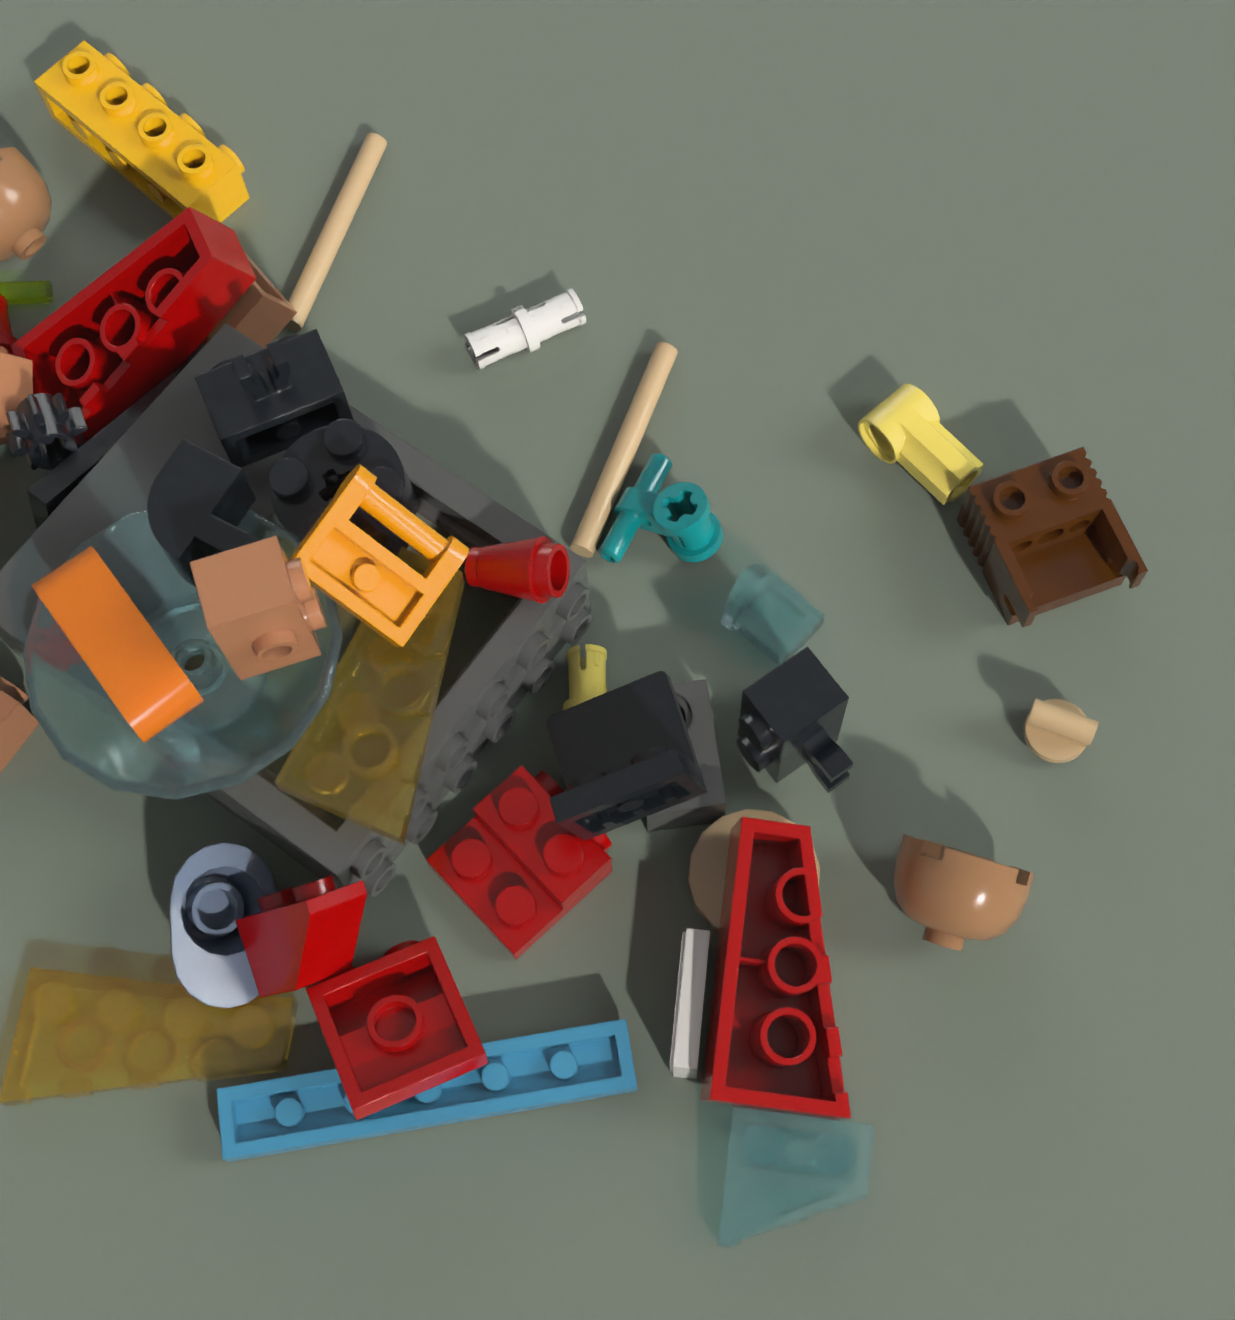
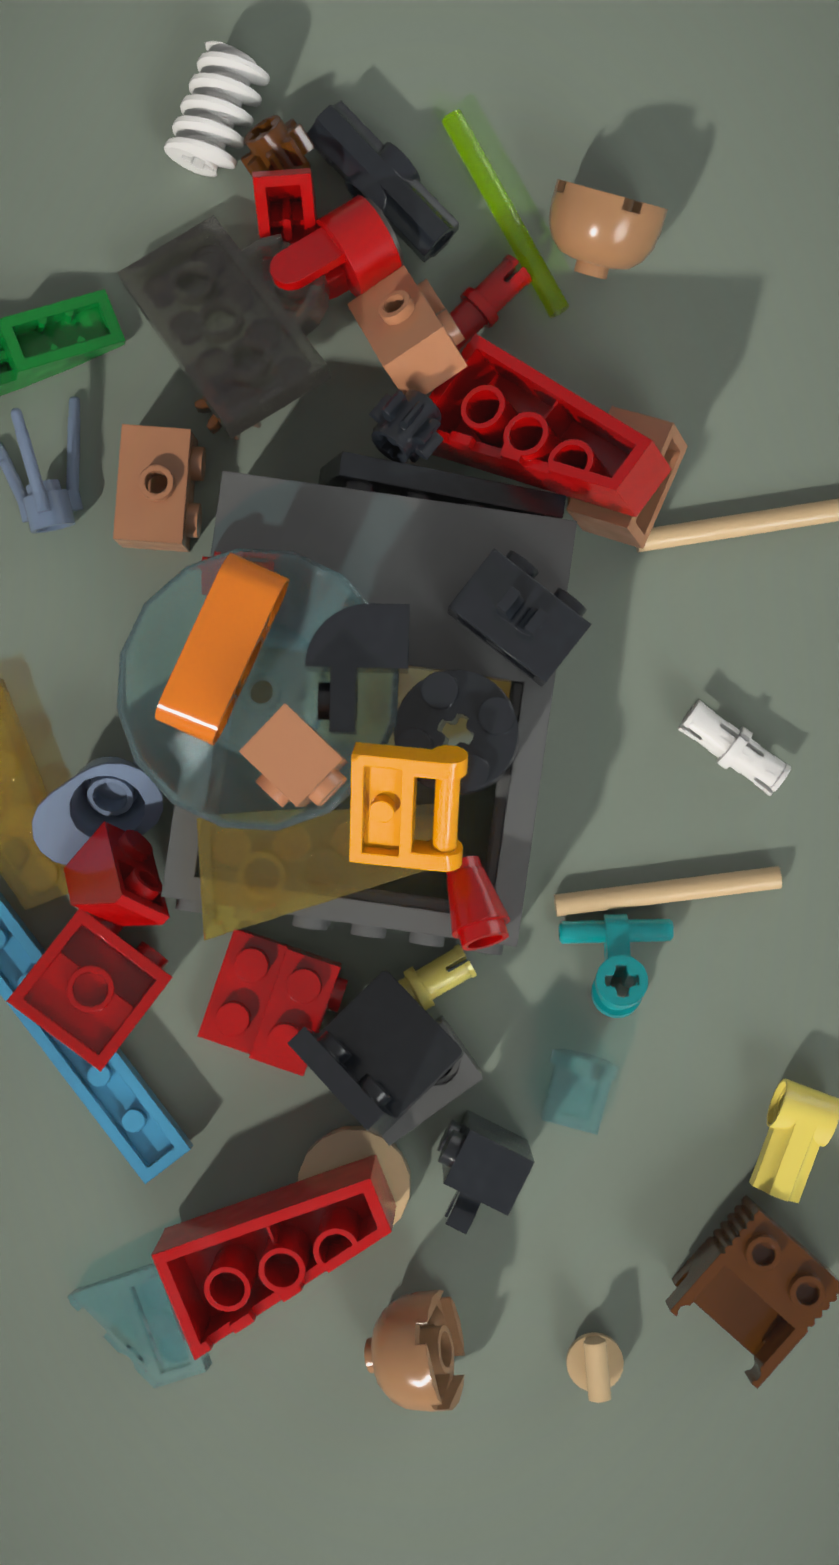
camera: 55 degrees right, 20 degrees up
yellow brick [34,40,250,223] -> none
white tile [670,928,710,1079] -> none

